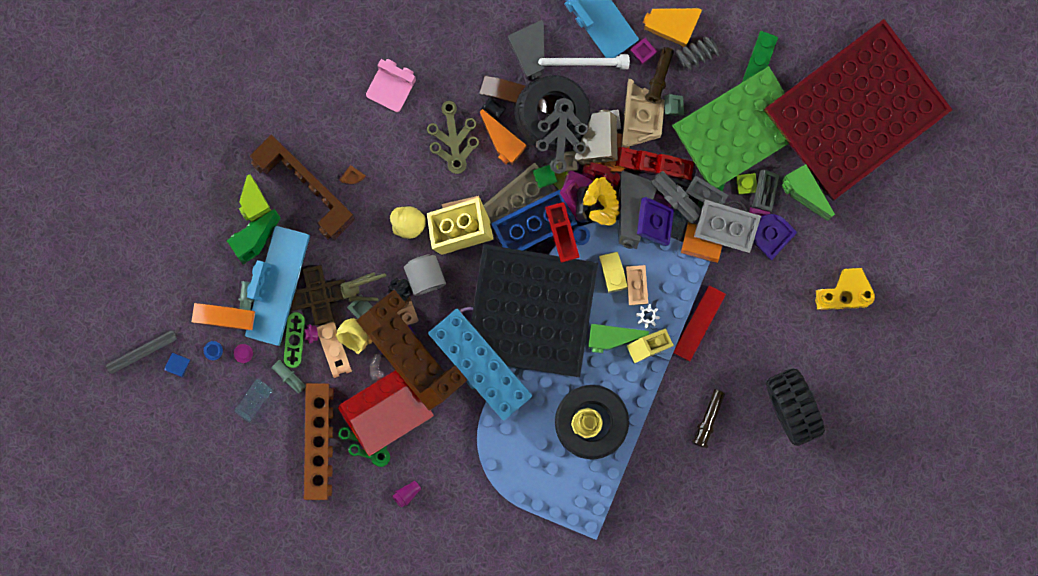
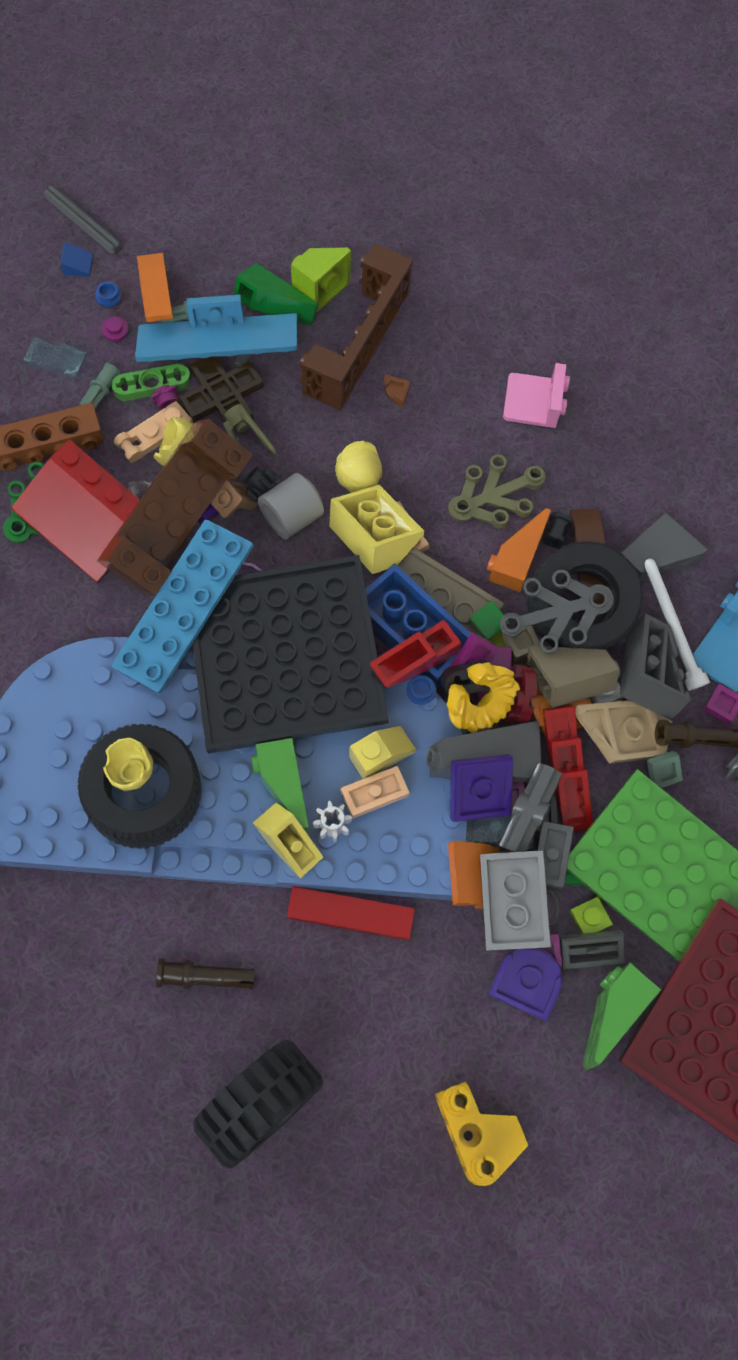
camera: 65 degrees right, 15 degrees down
none -> dark grey wedge [620,613,691,720]

